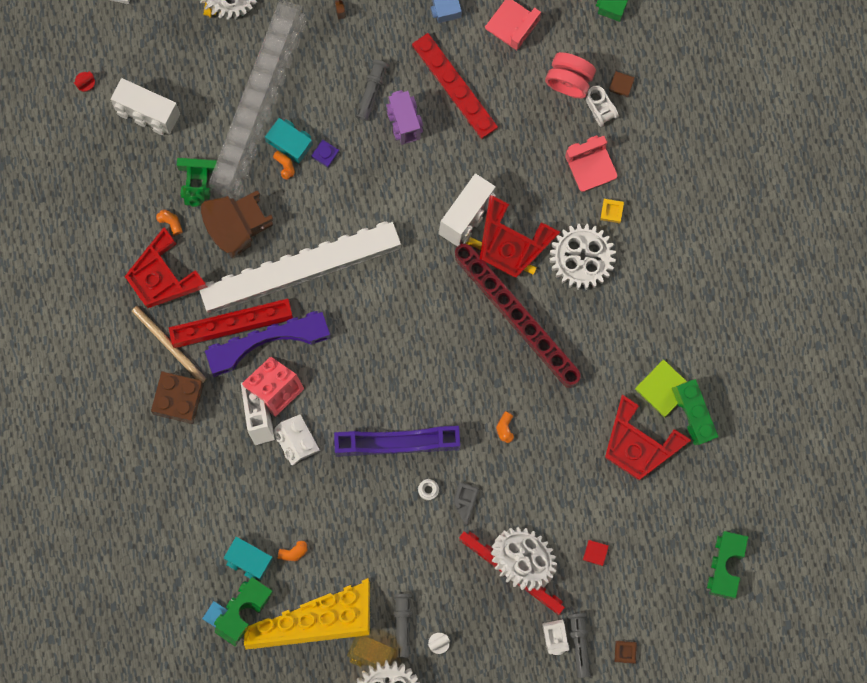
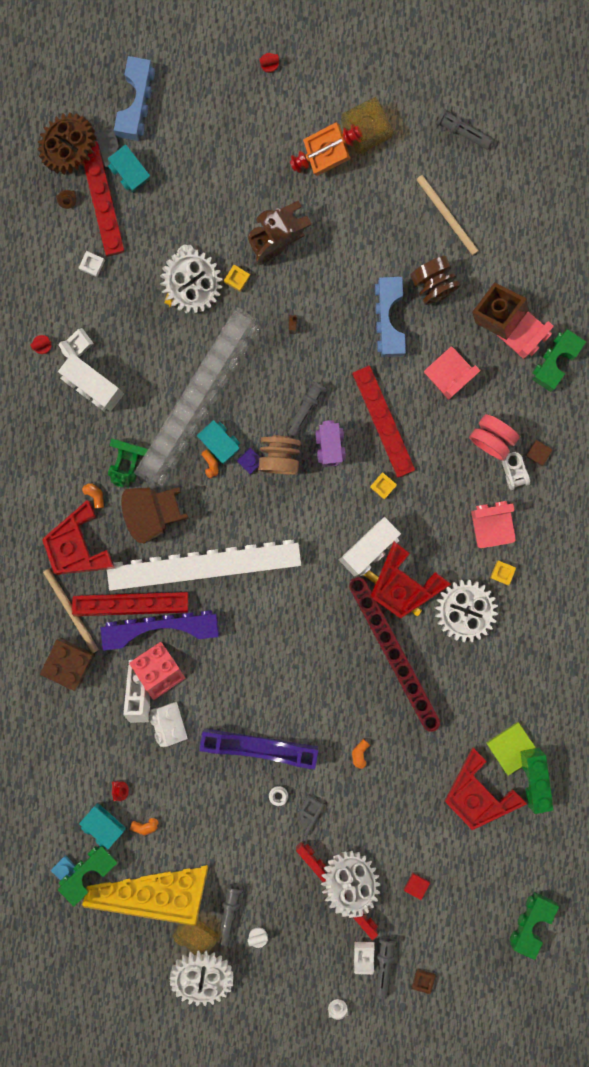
camera: 15 degrees right, 10 degrees up
none -> white bracket [58,328,94,358]
none -> red plate [112,781,129,801]
none -> medium nougat wheel [258,435,301,475]
none -> yellow plate [370,472,397,499]

